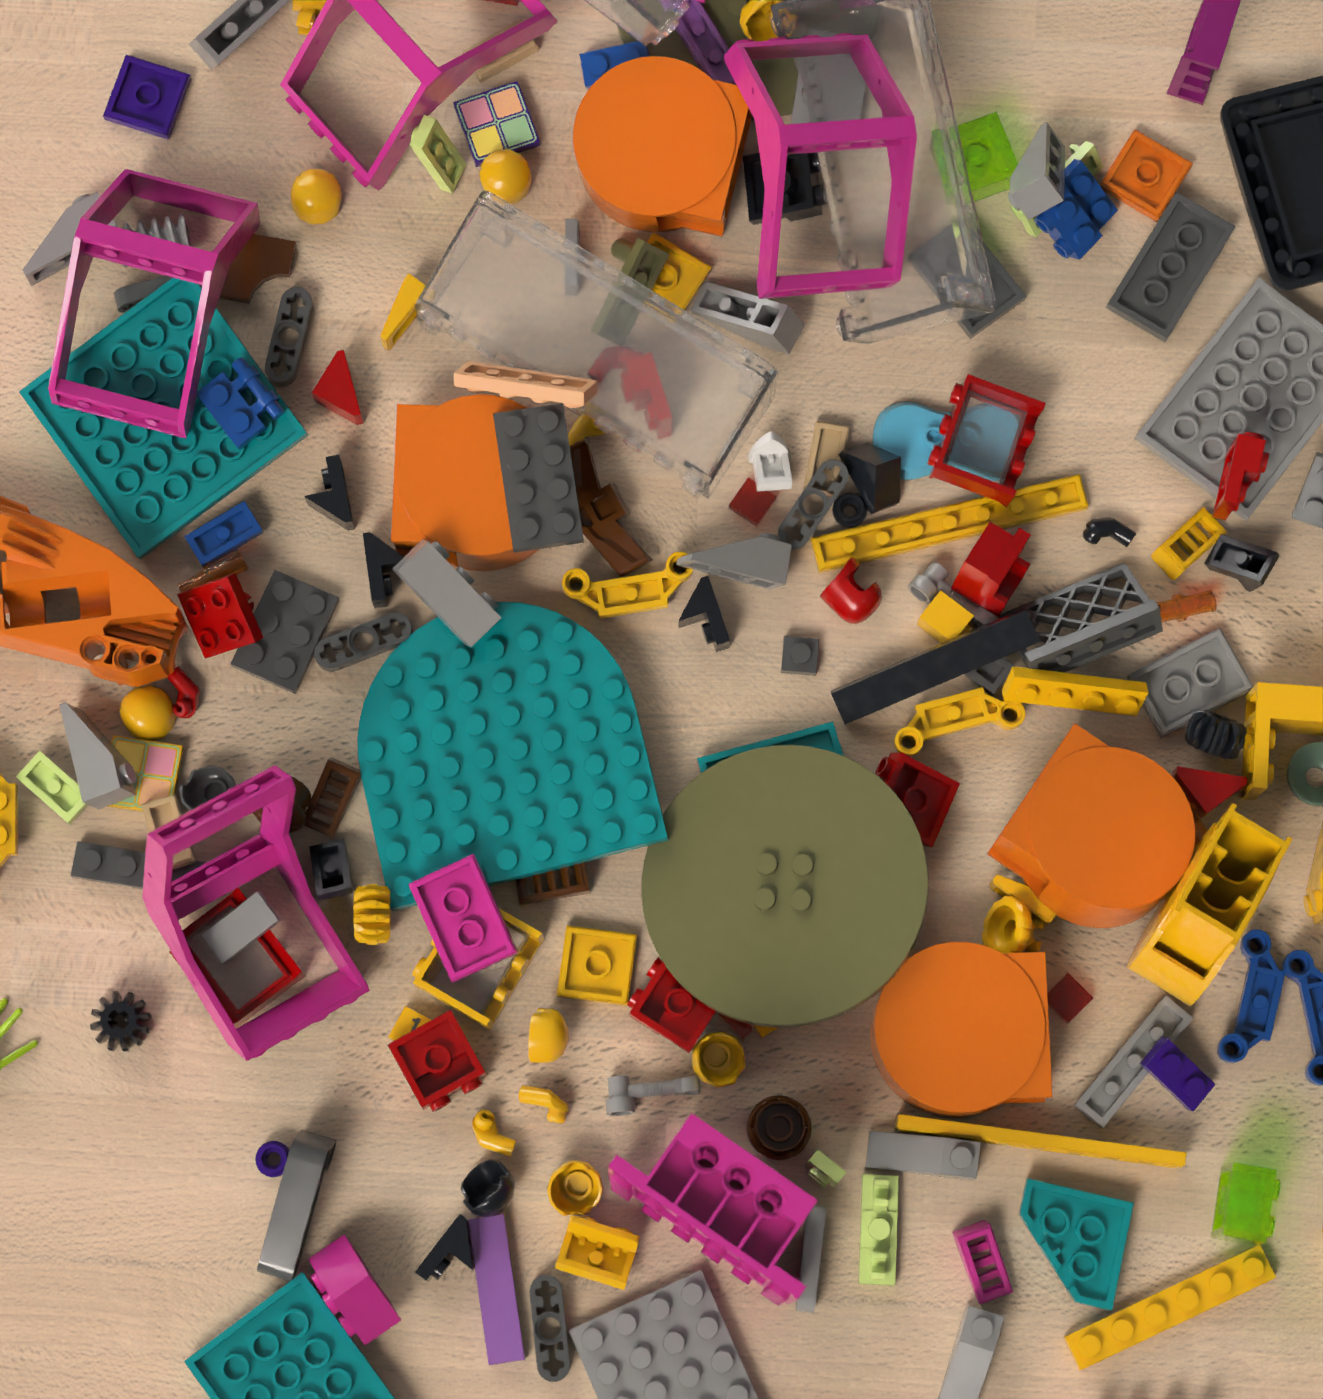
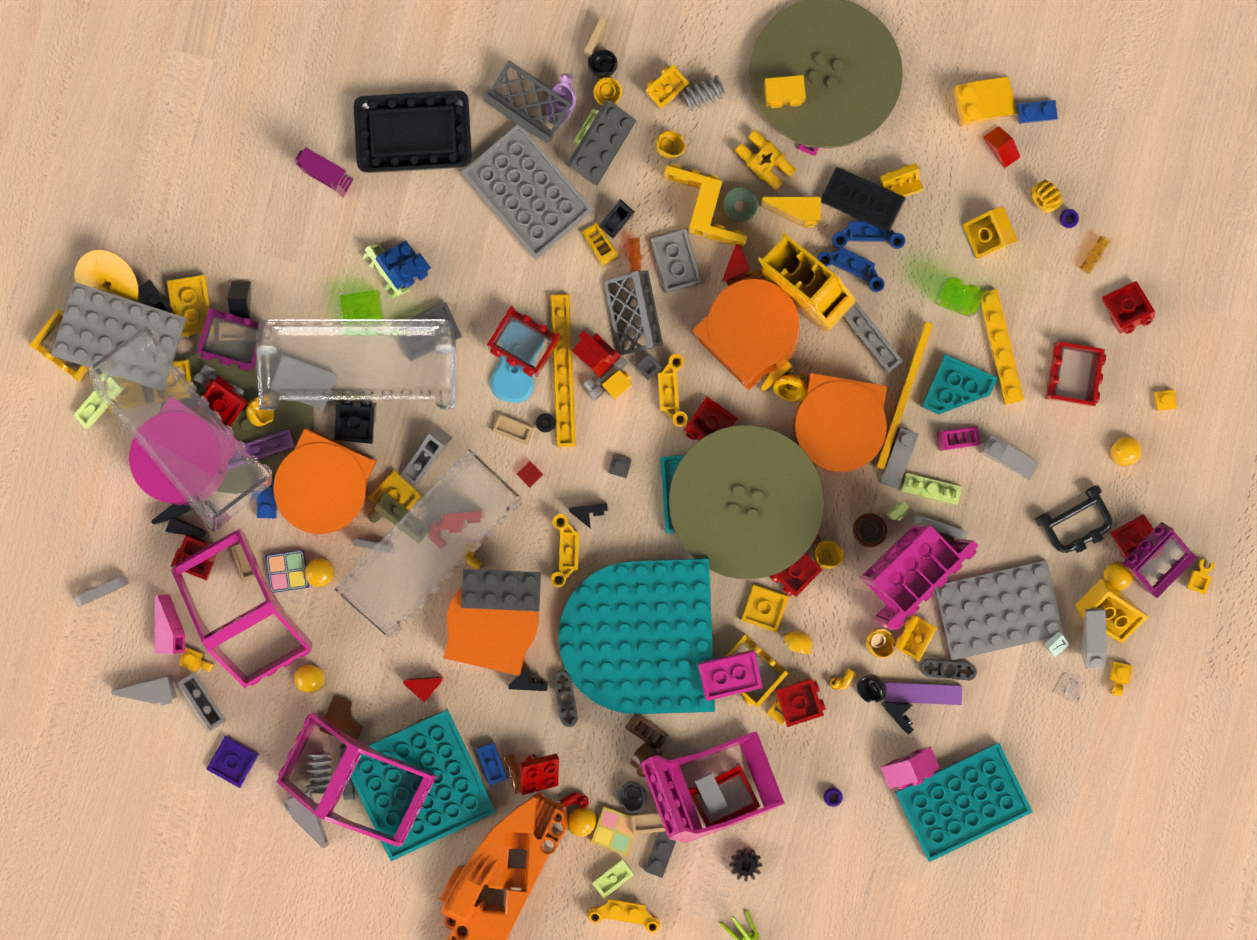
camera: 75 degrees left, 10 degrees up
light grey slope [59,702,136,809] -> none
blue plate [197,357,285,449] -> none
dark grey plate [231,570,339,694] -> none
dark grey beam [257,1129,336,1281] -> none
dark grey beam [265,287,313,387] -> none
black slope [305,455,355,531] -> none
black slope [309,839,355,901] -> none
yellow gear [353,884,391,945] -> none
yellow slope [380,273,431,351] -> none
light grey brick [392,539,501,647] -> none
yellowish green plate [410,115,466,194] -> none
light nougat plate [454,361,597,408] -> none
reddish brown slope [515,862,590,905] -> none
yellow arm [518,1085,569,1124] -> none
reddish brown plate [570,437,653,577] -> none
light grey brick [606,1076,700,1116] -> none
light grey slope [677,533,792,590] -> none
dark pink window [724,33,917,299] -> none
white tile [748,431,792,491] -> none
dark grey beam [778,459,849,549] -> none
red helmet [819,556,882,624] -> none
black tile [831,607,1040,725] -> none
black slope [838,443,901,514] -> none
yellow plate [1002,666,1148,716] -> none
light grey slope [1008,122,1065,220] -> none
clear red tile [1047,973,1093,1024] -> none
black arm [1083,517,1137,547] -> none
orange tile [1100,129,1193,222] -> none
dark grey plate [1106,192,1236,342] -> none
dark purple plate [1139,1036,1216,1112] -> none
black gear [1185,710,1247,759] -> none
red plate [1212,432,1269,521] -> none

